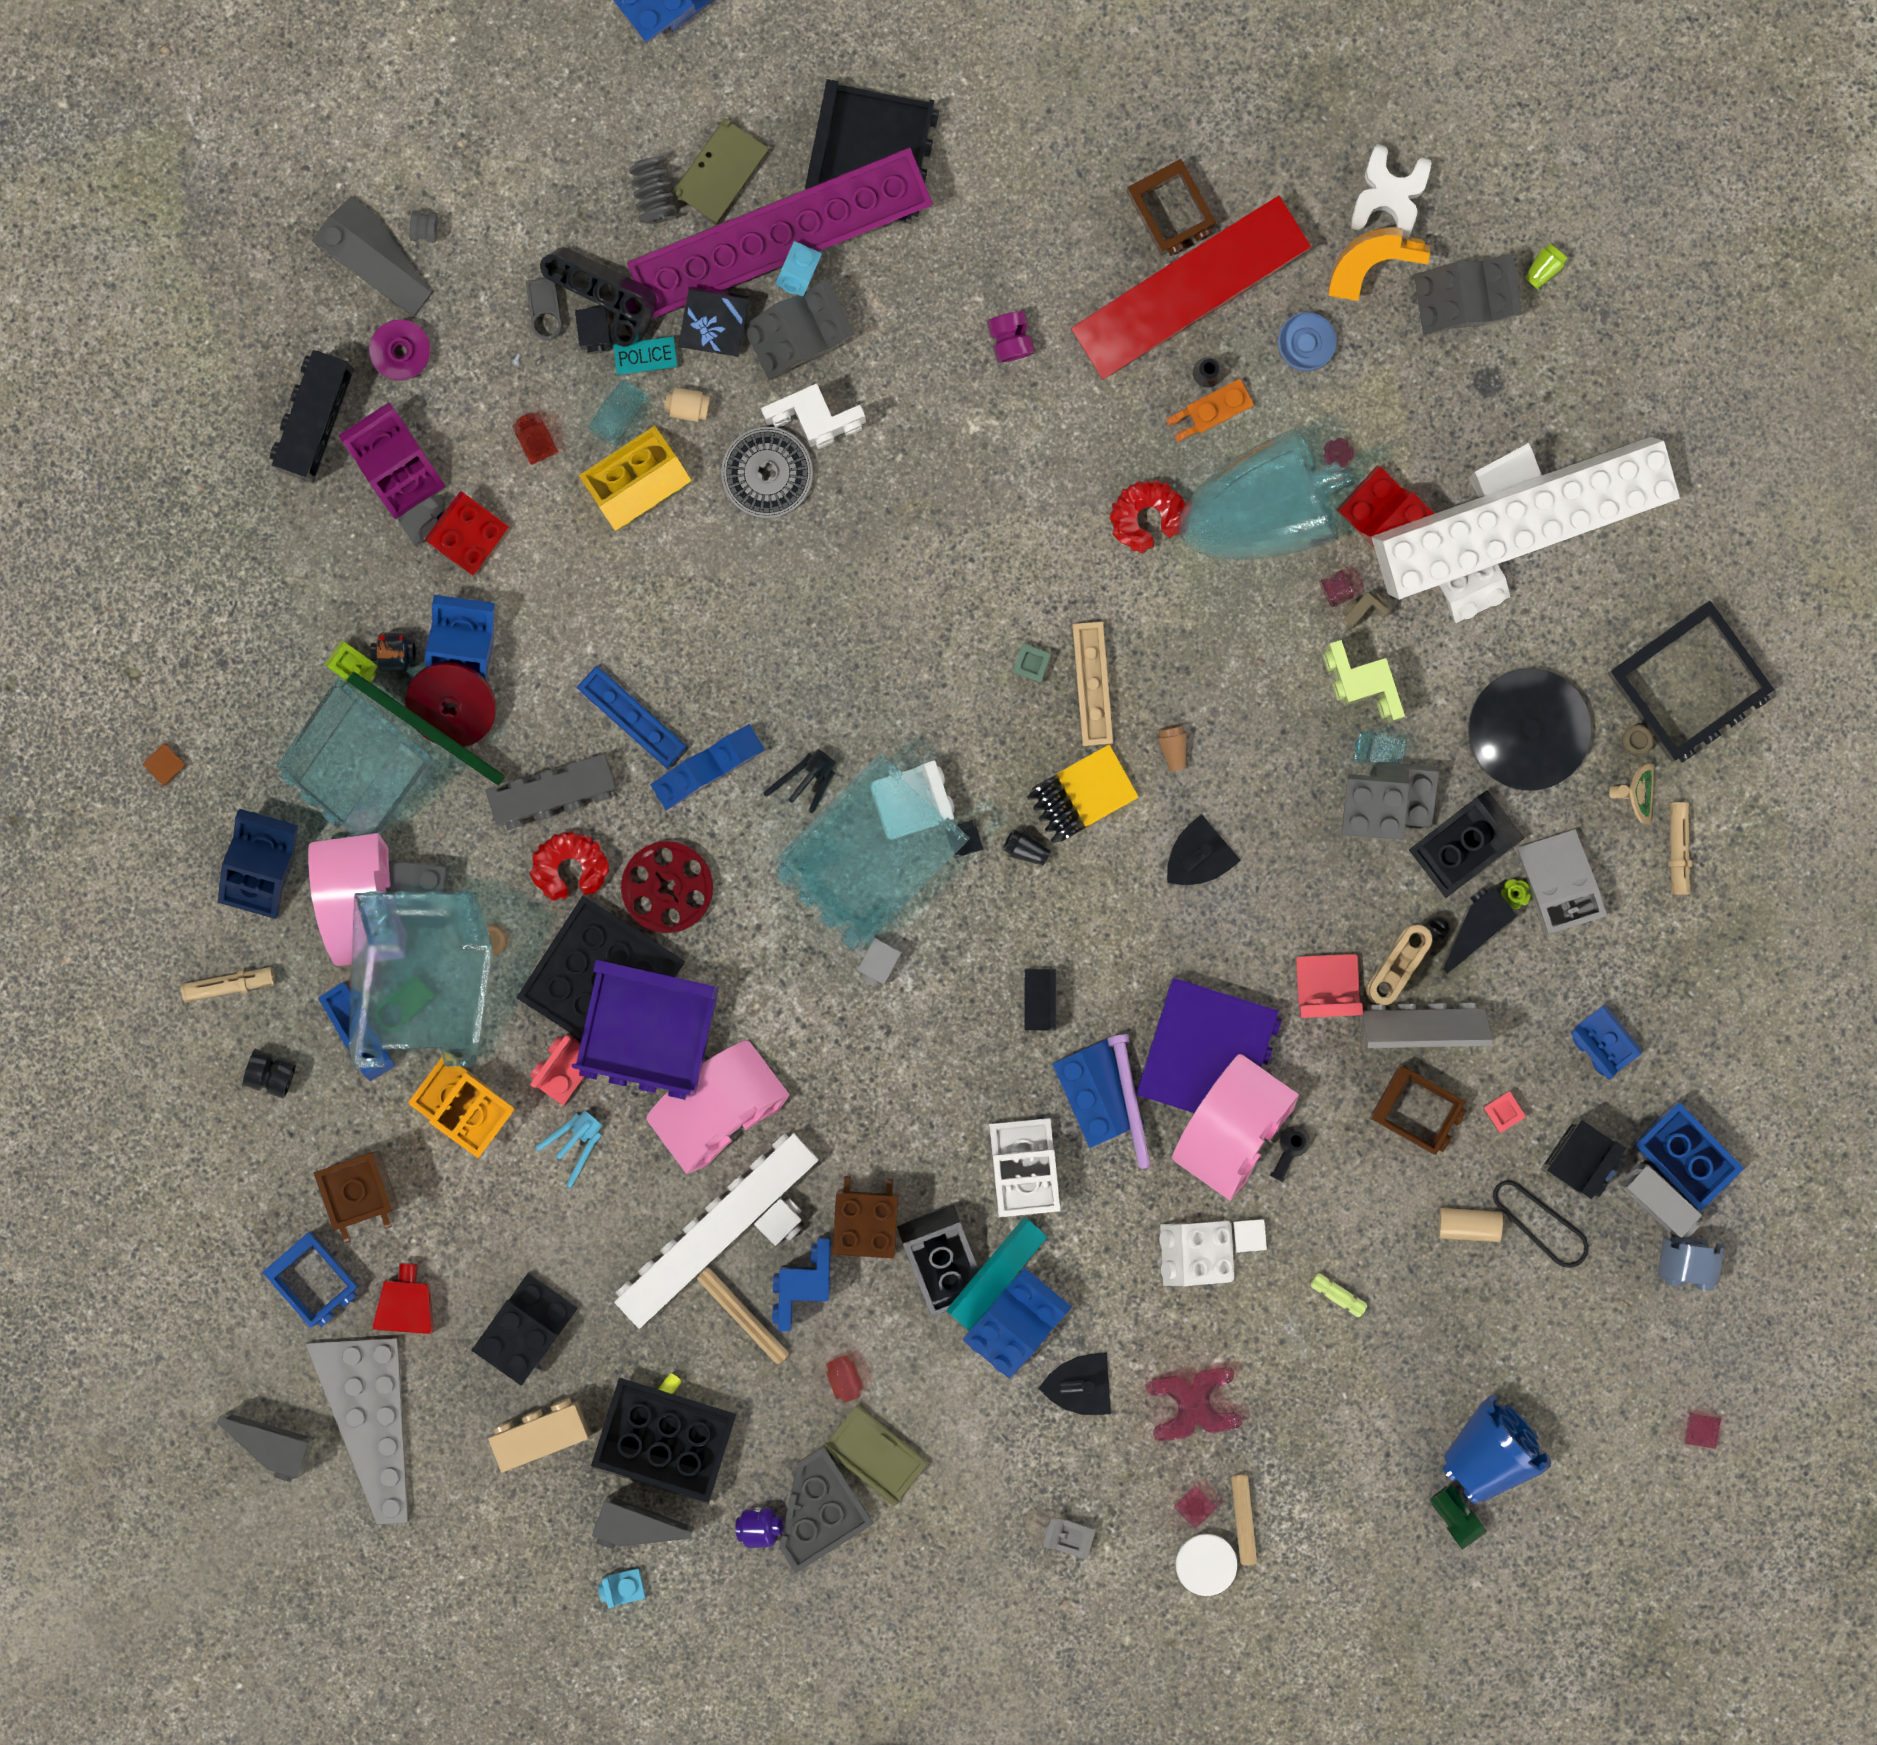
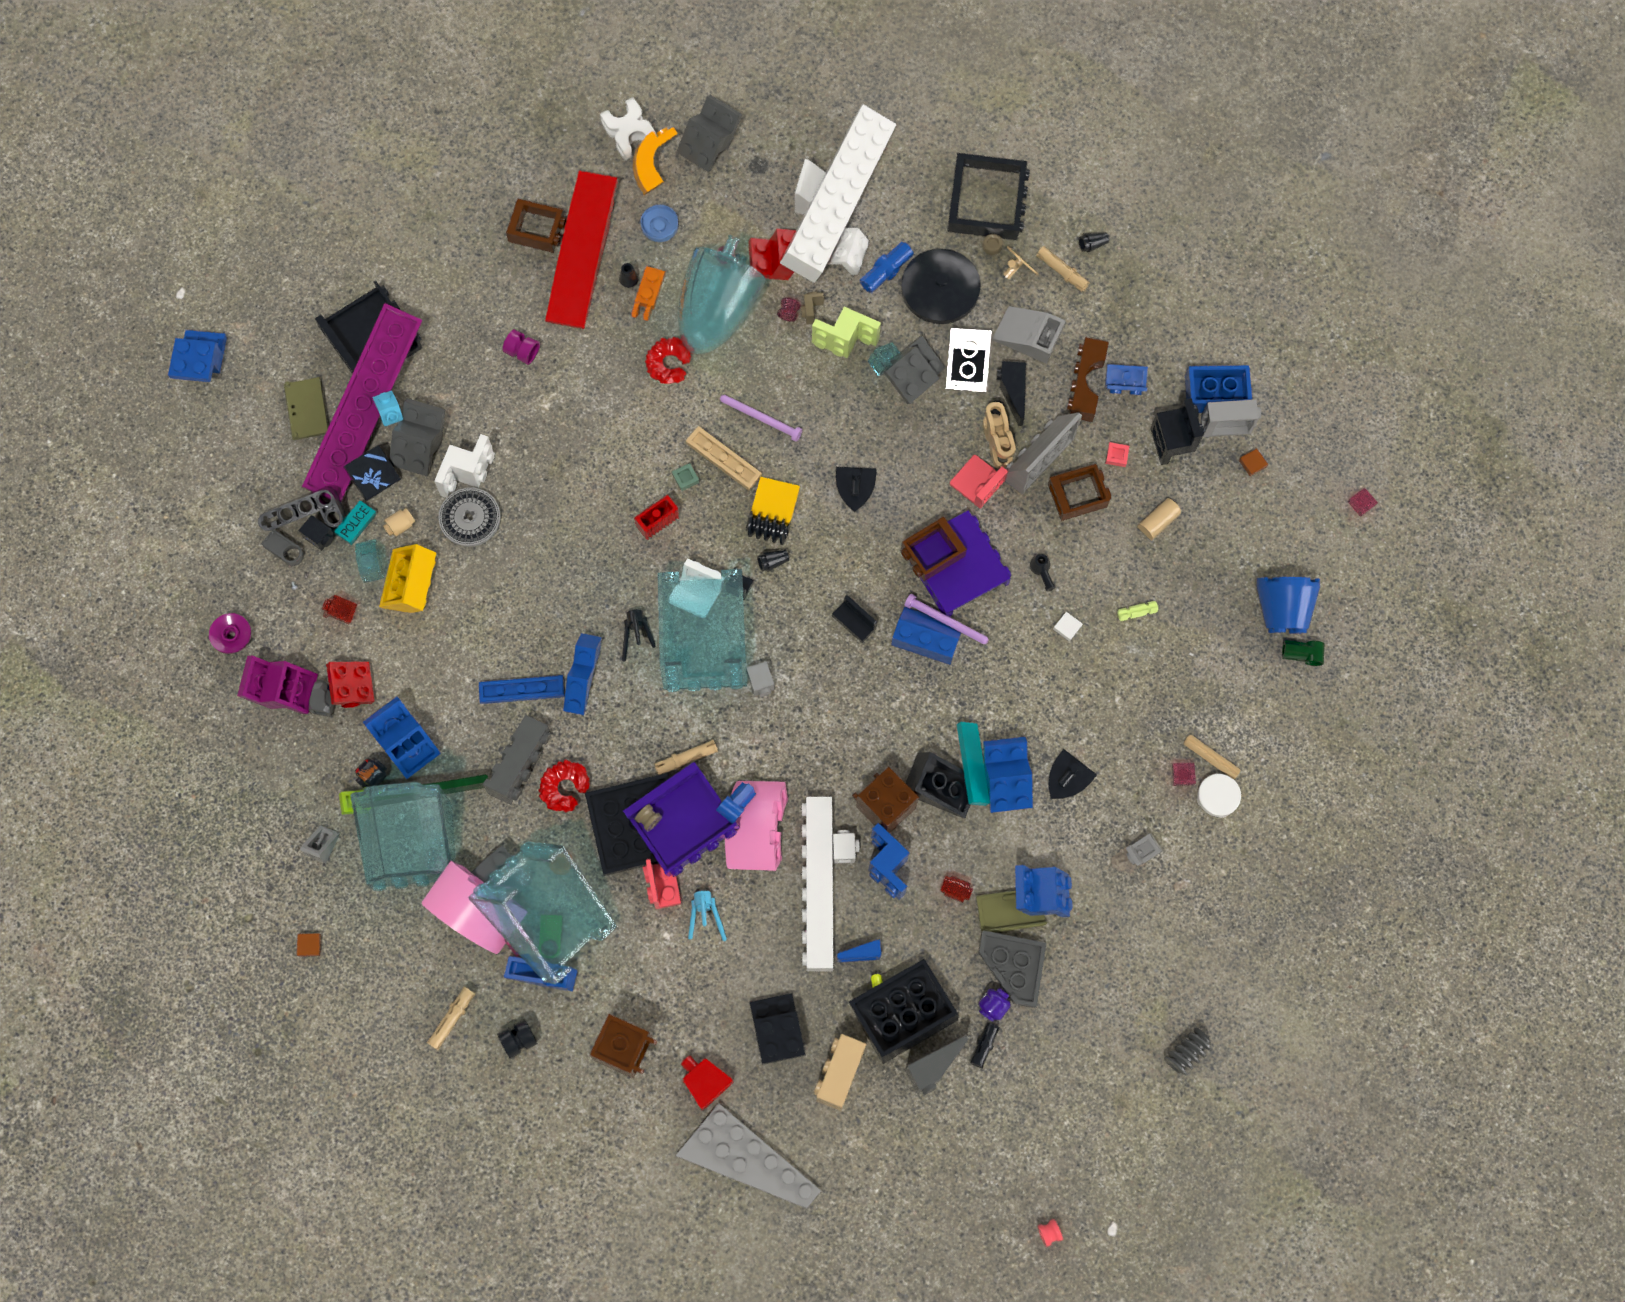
camera: 50 degrees left, 15 degrees down
dark blue bracket [217,808,298,919] -> none
dark grey slope [217,1413,315,1482] -> none
blue window [262,1231,360,1328] -> none
black brick [269,350,354,483] -> none
dark grey wedge [312,196,431,317] -> none
dark red piece [405,662,497,747] -> none
light orange bracket [407,1054,516,1159] -> none
dark grey wheel [409,210,438,243] -> none
medium azure bracket [598,1568,646,1609] -> none
dark red wedge [621,841,713,933] -> none
dark grey piece [629,156,676,224] -> none
tan axle [697,1267,789,1364] -> none
white bracket [989,1118,1060,1217] -> none
clear pink piece [1145,1367,1243,1441] -> none
medium nougat cone [1157,725,1187,771] -> none
white bracket [1159,1221,1234,1286] -> none
bright pink panel [1172,1054,1299,1201] -> none
black piece [1493,1180,1589,1268] -> none
lime plate [1501,879,1531,909] -> none
lime cone [1524,243,1568,289] -> none
sand blue brick [1658,1236,1725,1291] -> none
none -> light grey slope [300,825,340,864]
none -> red brick [634,495,679,540]
none -> dark tan wheel [635,804,662,832]
none -> tan pin [654,740,718,775]
none -> blue piece [716,782,756,824]
none -> lavender bar [720,395,802,442]
none -> blue slope [837,939,881,963]
none -> blue piece [860,241,914,293]
none -> reddish brown window [900,516,967,581]
none -> black pin [970,1022,1000,1069]
none -> blue bracket [1015,865,1073,917]
none -> reddish brown arch [1067,337,1109,422]
none -> black cone [1078,232,1109,253]
none -> dark orange tile [1239,449,1268,477]

